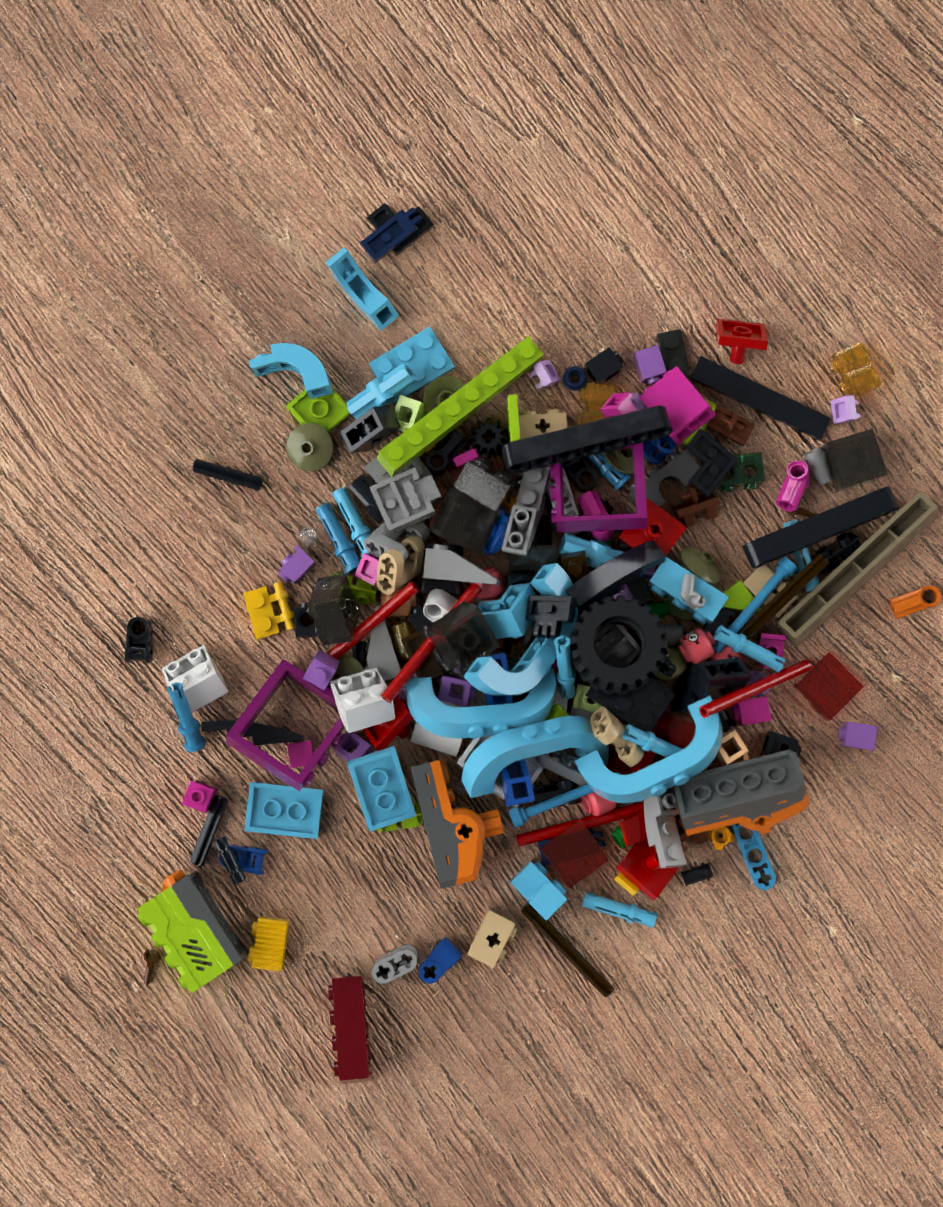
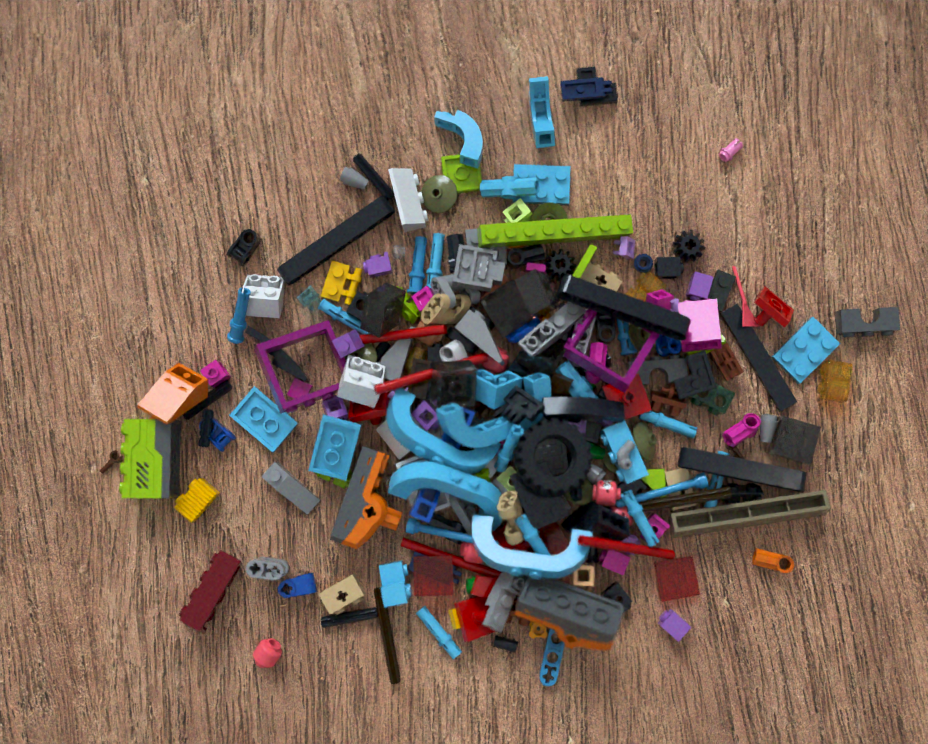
camera: 40 degrees right, 0 degrees up
black brick [341,406,401,453] -> none
lavender tile [831,395,861,424] -> none
none -> slope [137,363,208,425]
none -> coral head [253,638,282,668]
none -> light grey slope [261,462,321,515]
none -> black beam [277,195,395,286]
none -> clear light blue tile [297,285,321,311]
none -> medium azure pin [318,299,373,335]
none -> black axle [321,607,378,628]
none -> light grey cone [339,167,368,190]
none -> white slope [388,168,428,233]
none -> medium azure pin [638,411,697,439]
none -> black gear [672,230,705,263]
none -> bright pink pin [719,138,743,162]
none -> coral piece [732,266,760,327]
none -> medium azure plate [771,317,840,384]
none -> dark grey arch [835,307,900,338]

